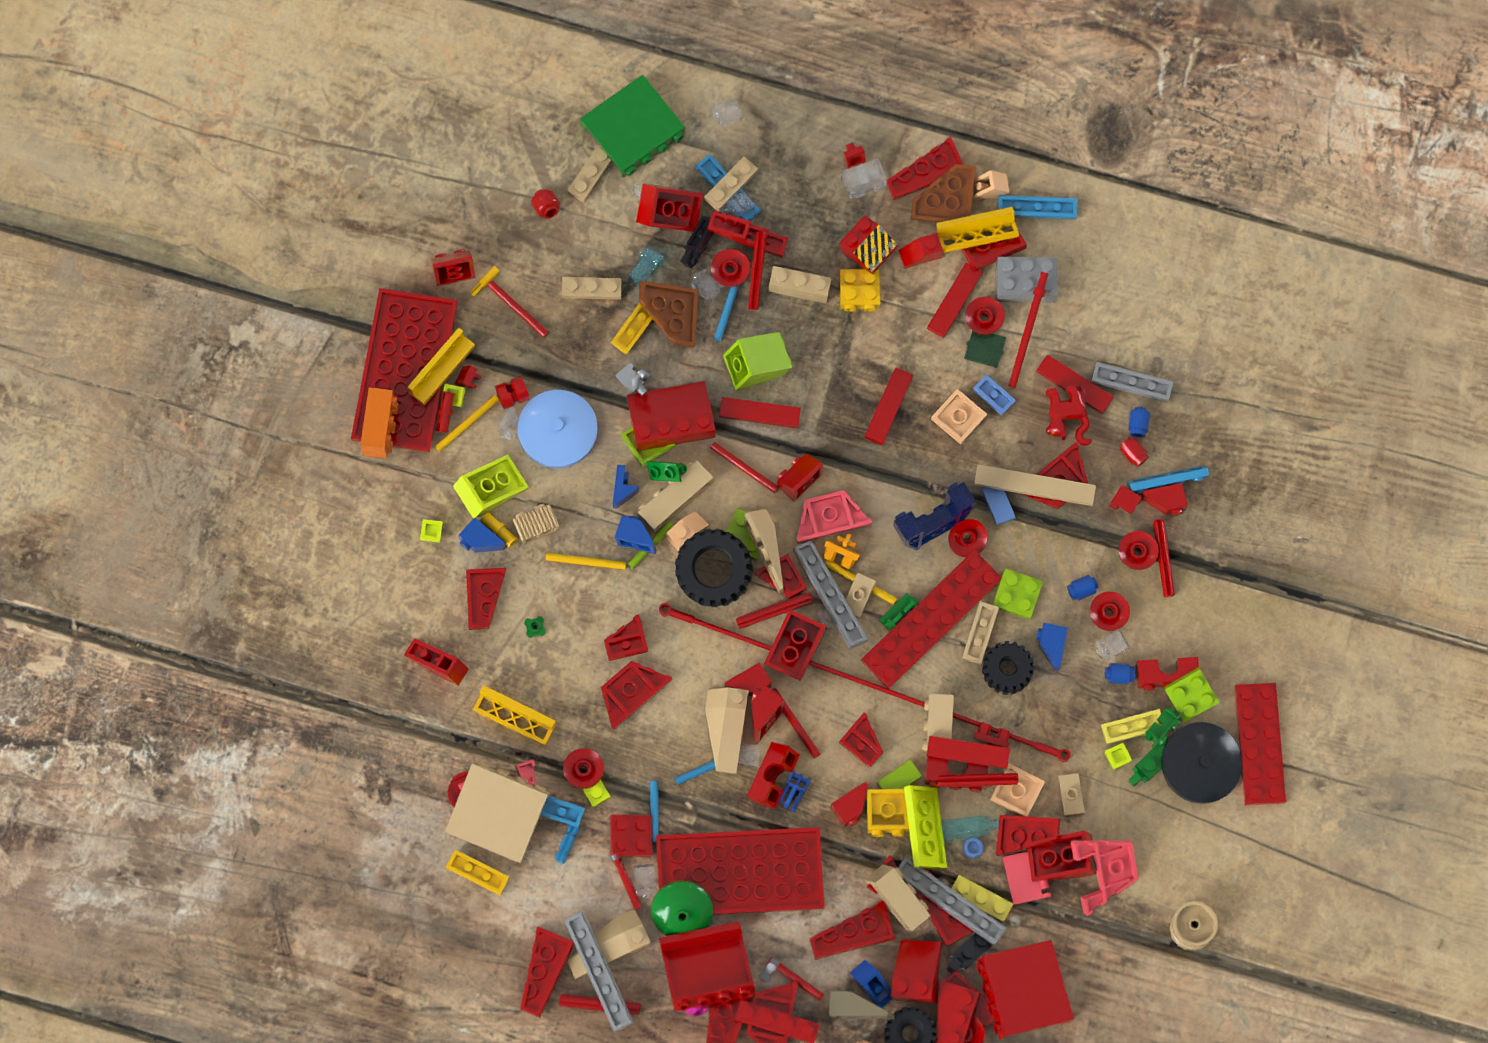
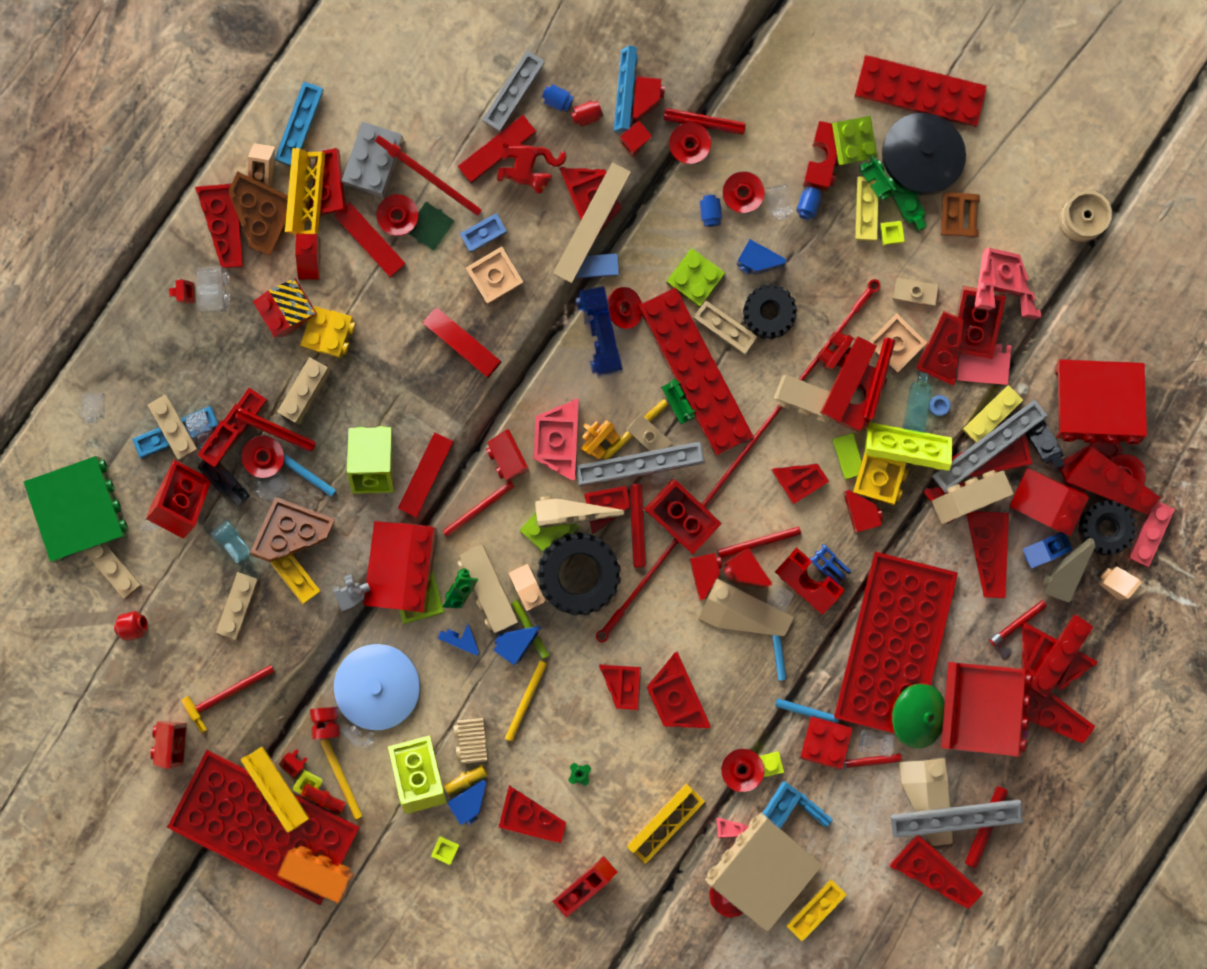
camera: 65 degrees left, 10 degrees up
none -> dark orange plate [940,192,980,238]

